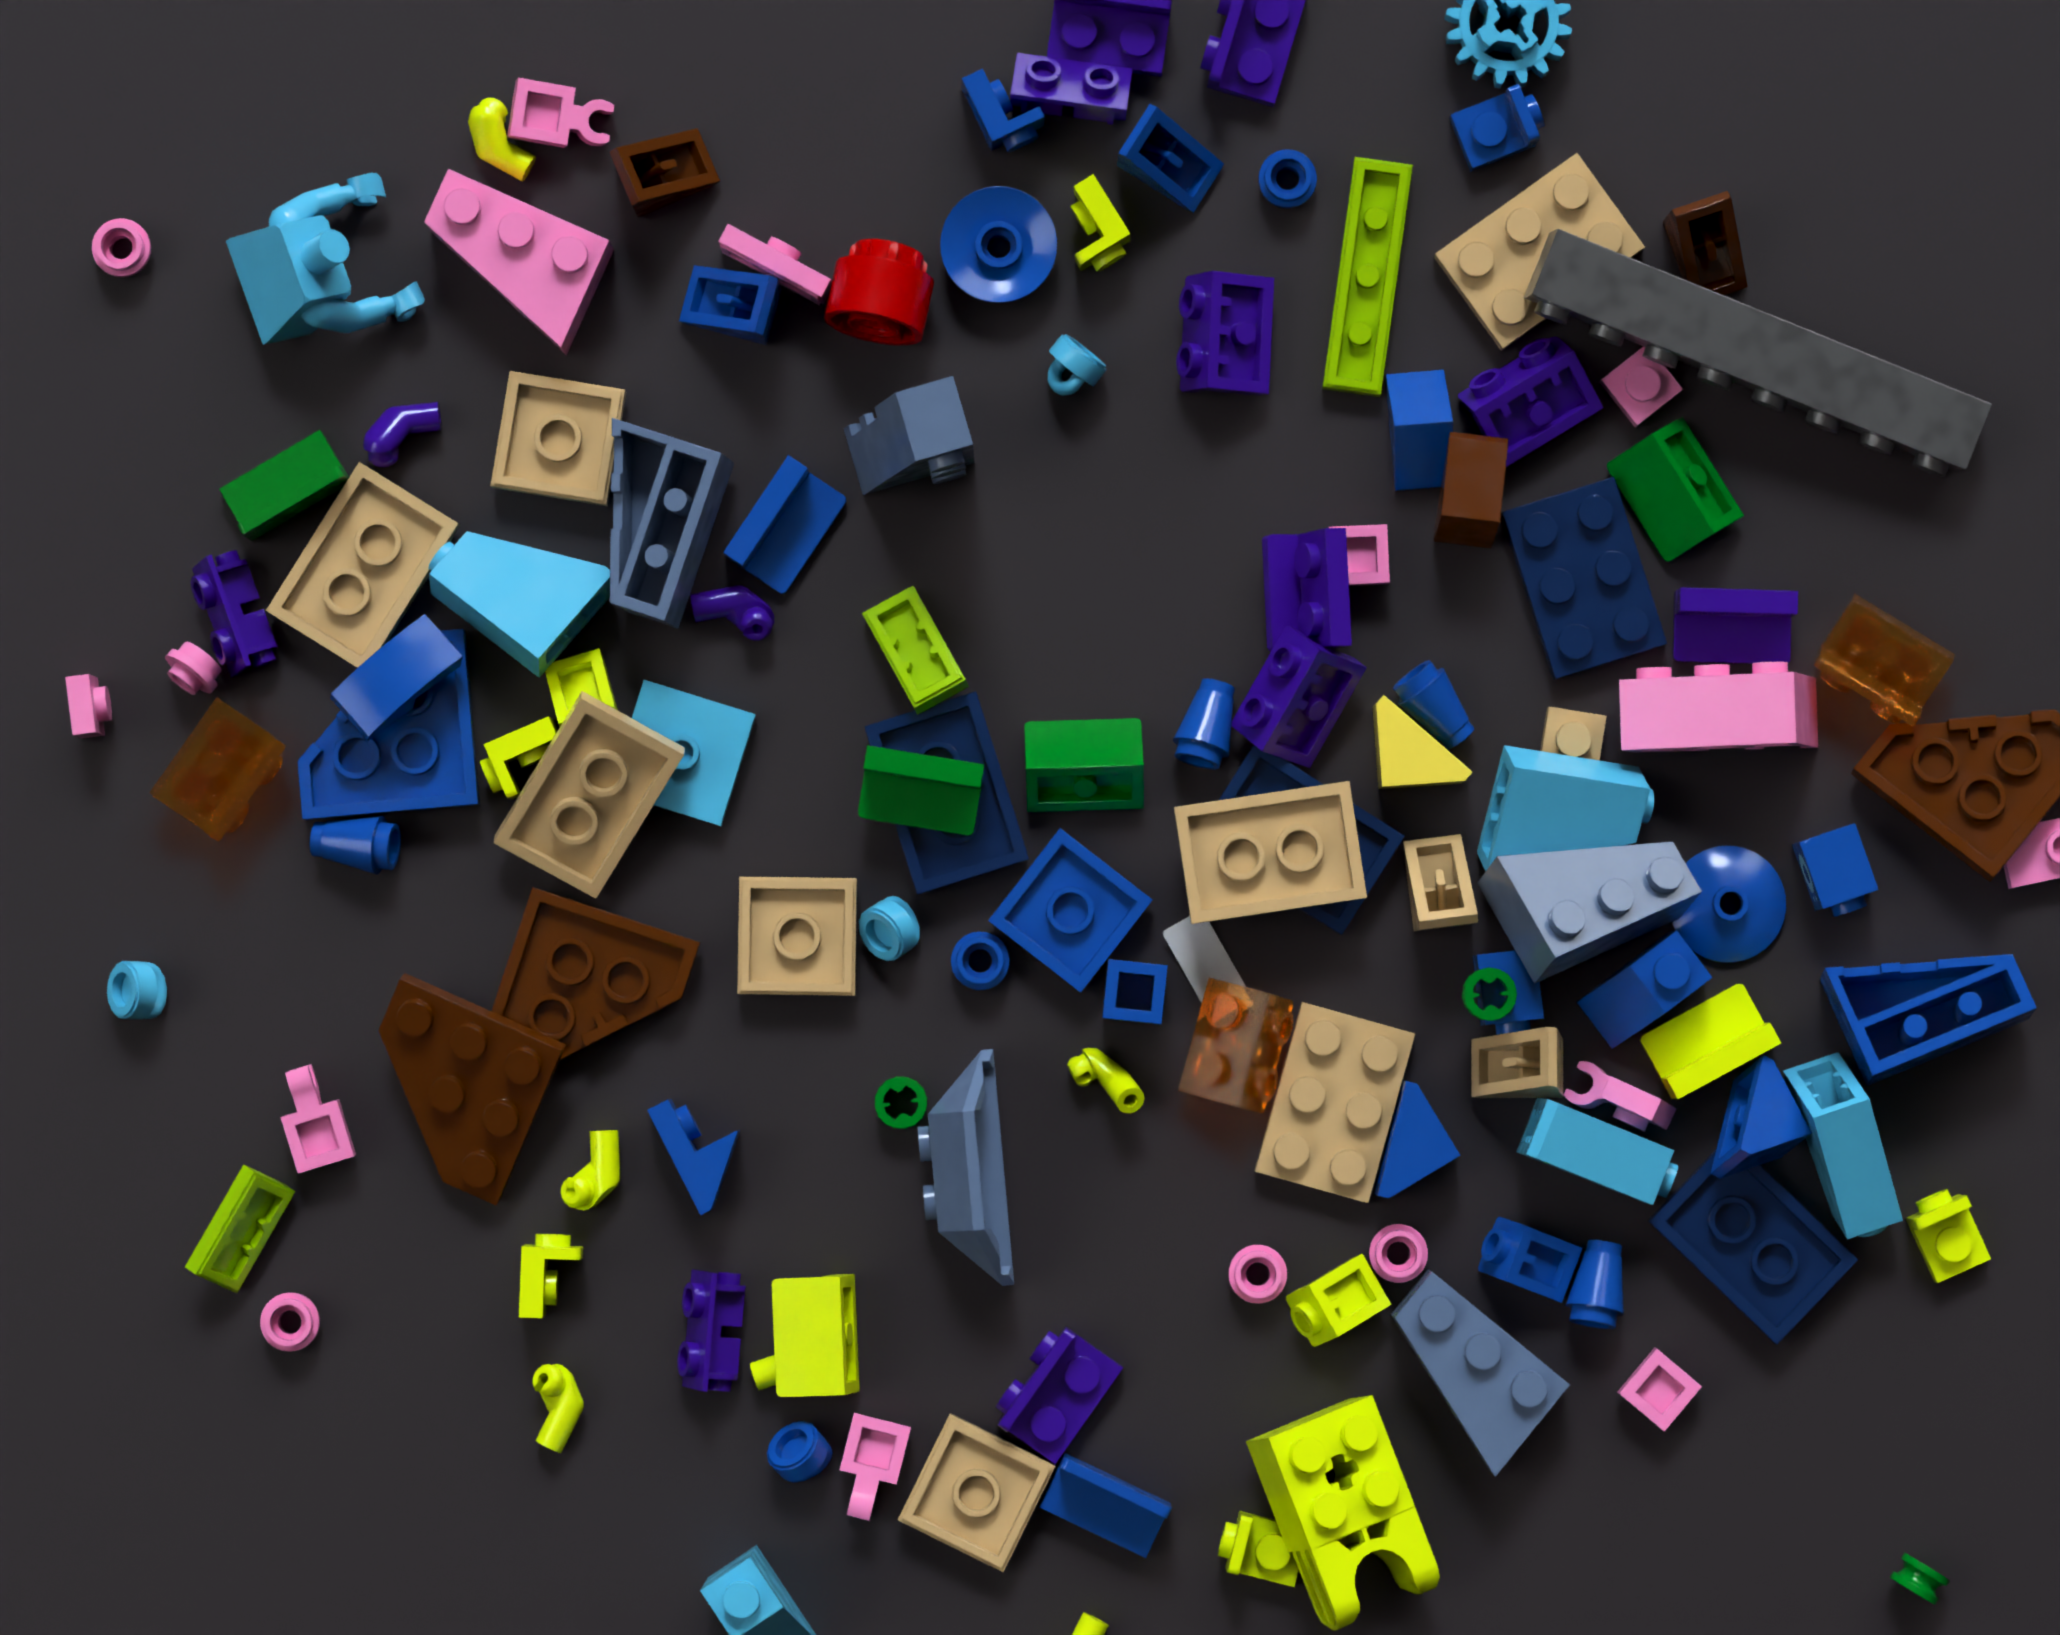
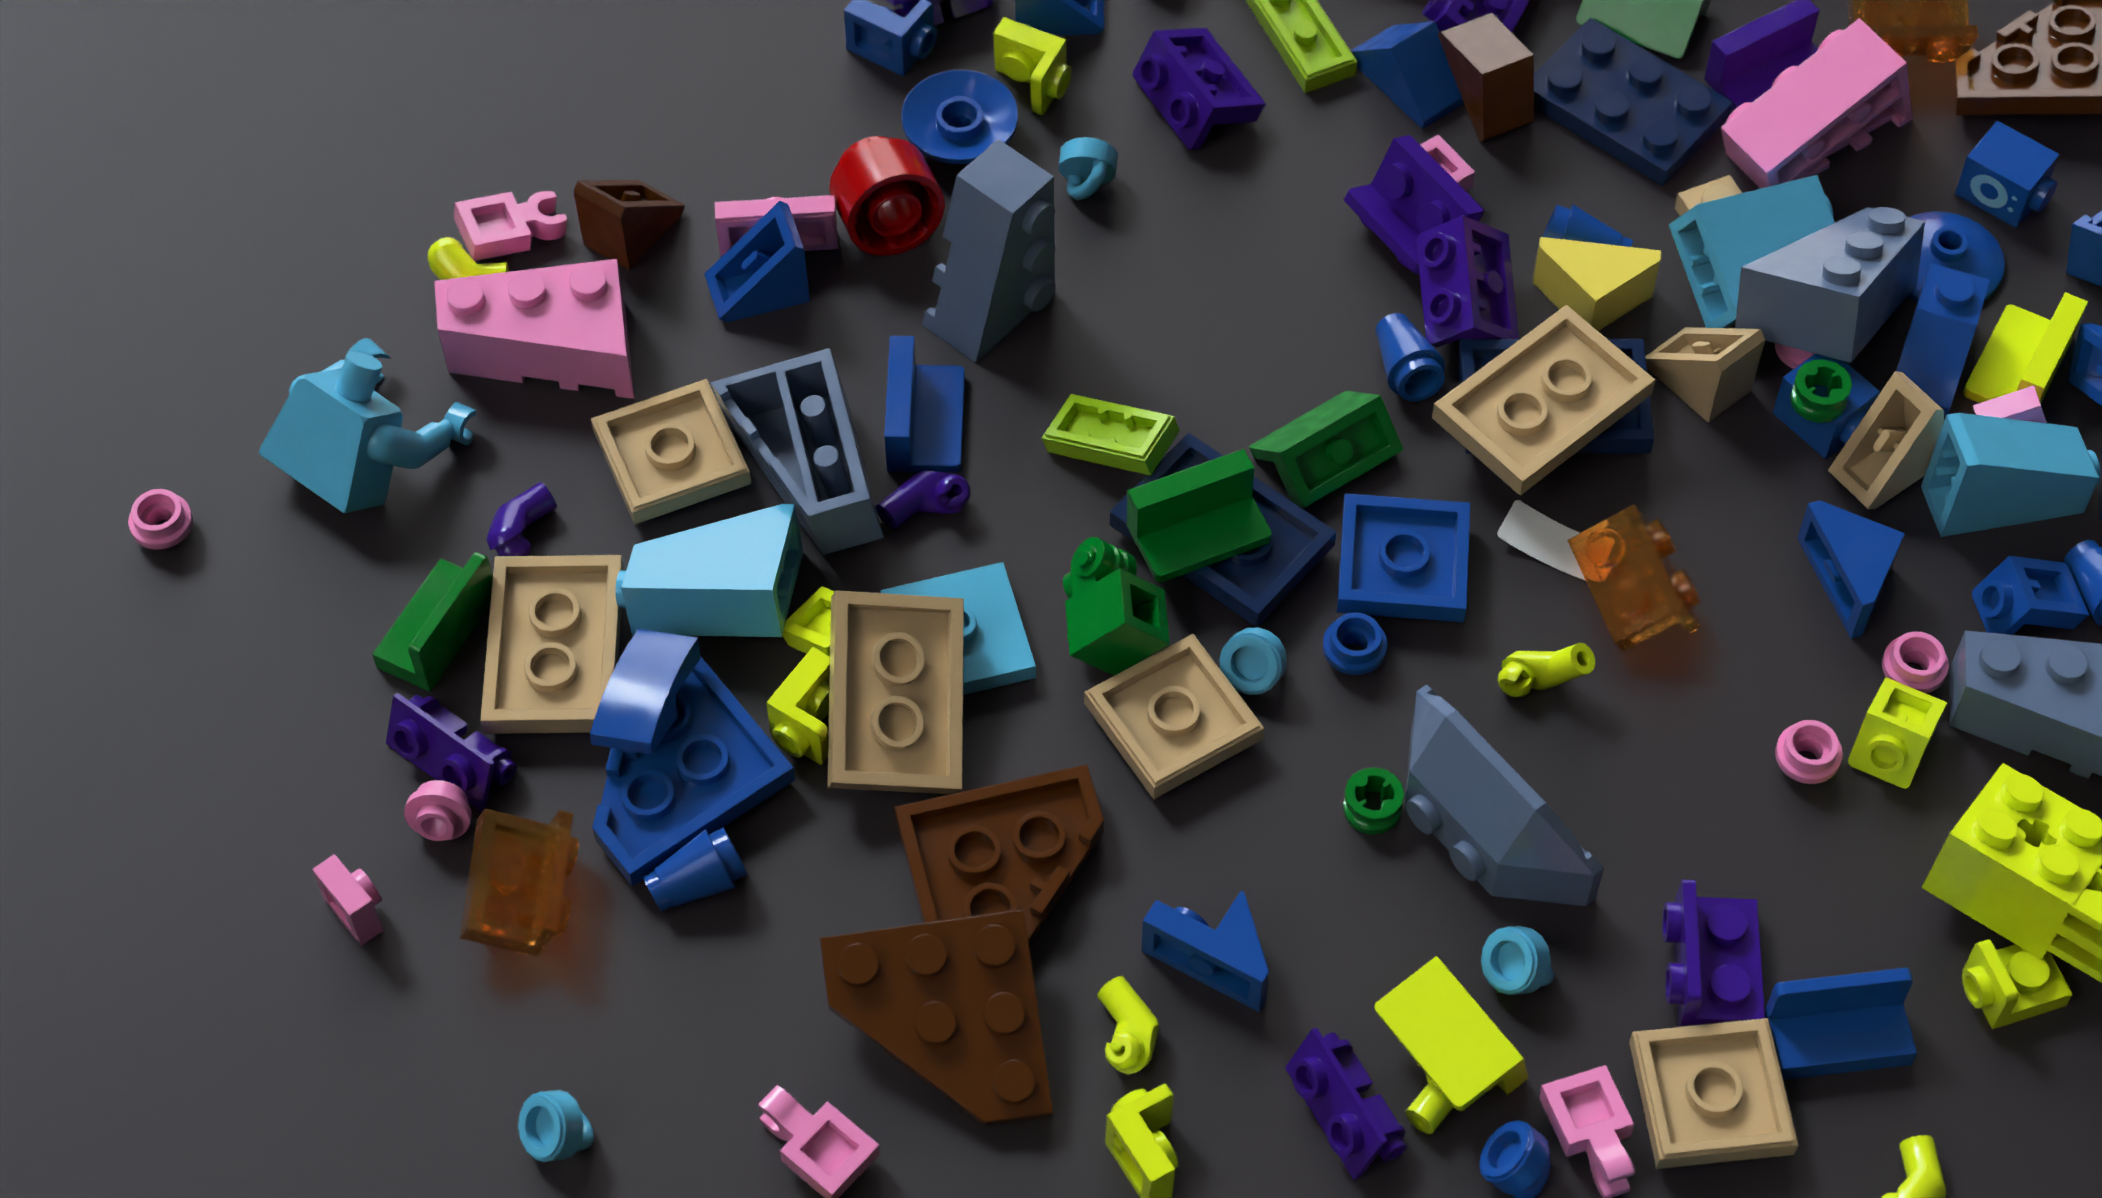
camera: 30 degrees left, 30 degrees down
blue brick [1102,959,1168,1025] -> none
tan plate [1254,1002,1415,1203] -> none
none -> green brick [1063,537,1170,676]
none -> medium azure tile [1481,926,1554,995]

